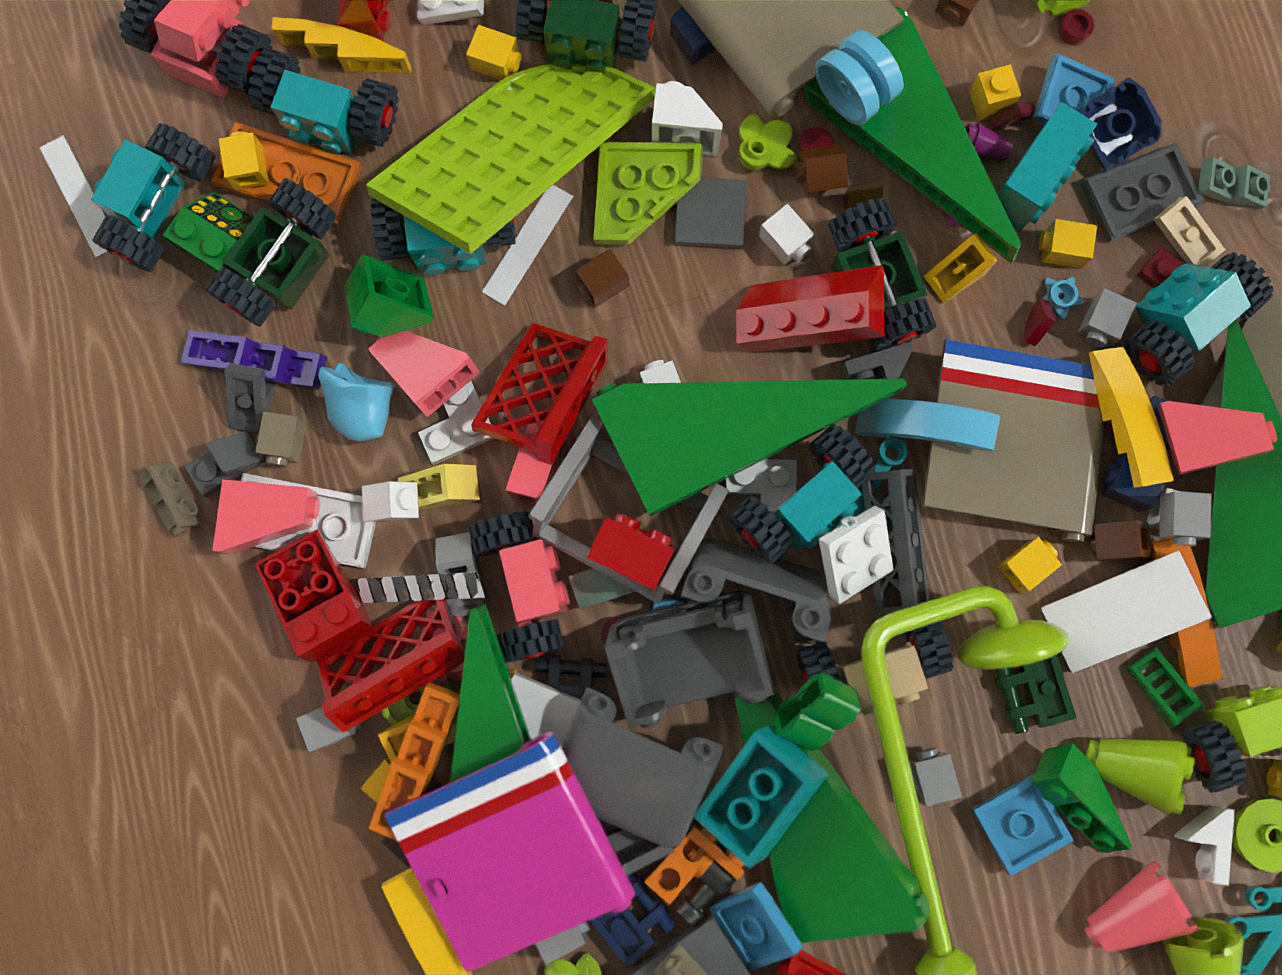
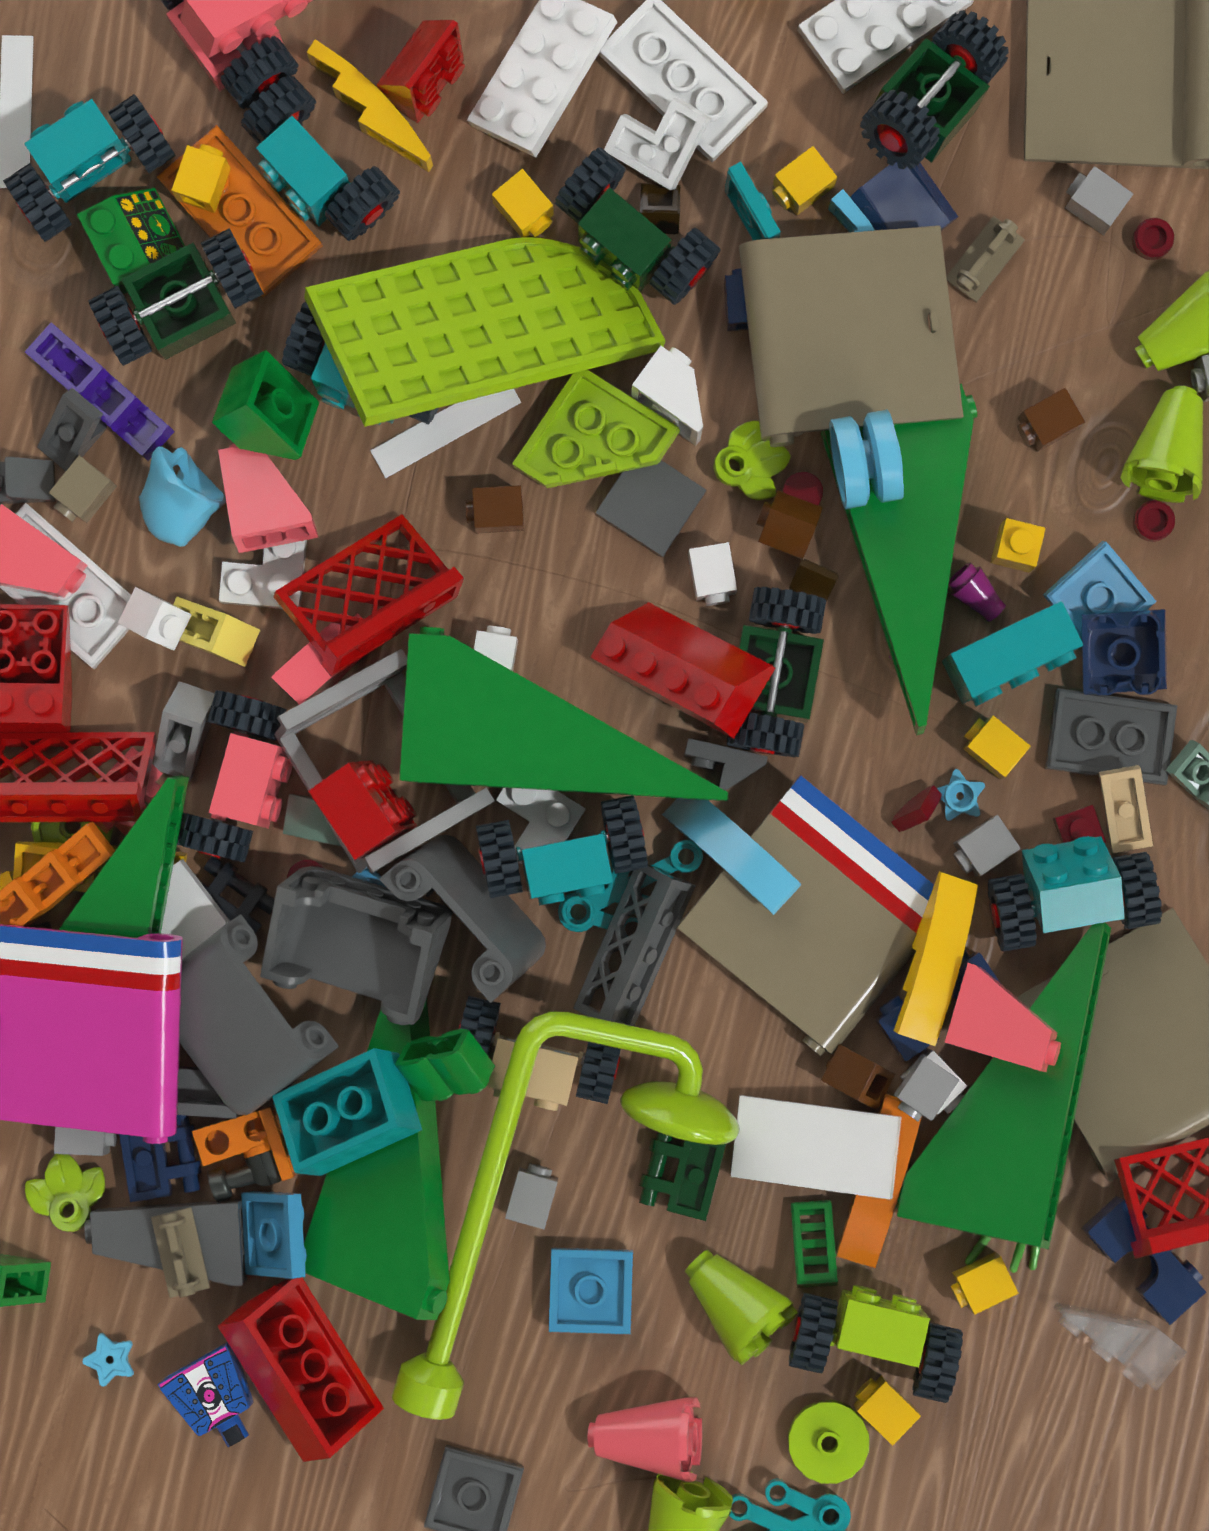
camera: 30 degrees right, 5 degrees up
sticker [355,572,485,603] -> none
white plate [819,506,893,604] -> none
yellow slope [923,233,997,303] -> none
dark red tile [989,102,1036,130] -> none
yellow brick [997,537,1062,594] -> none
green slope [1031,743,1132,853] -> none
white slope [1174,805,1235,885] -> none

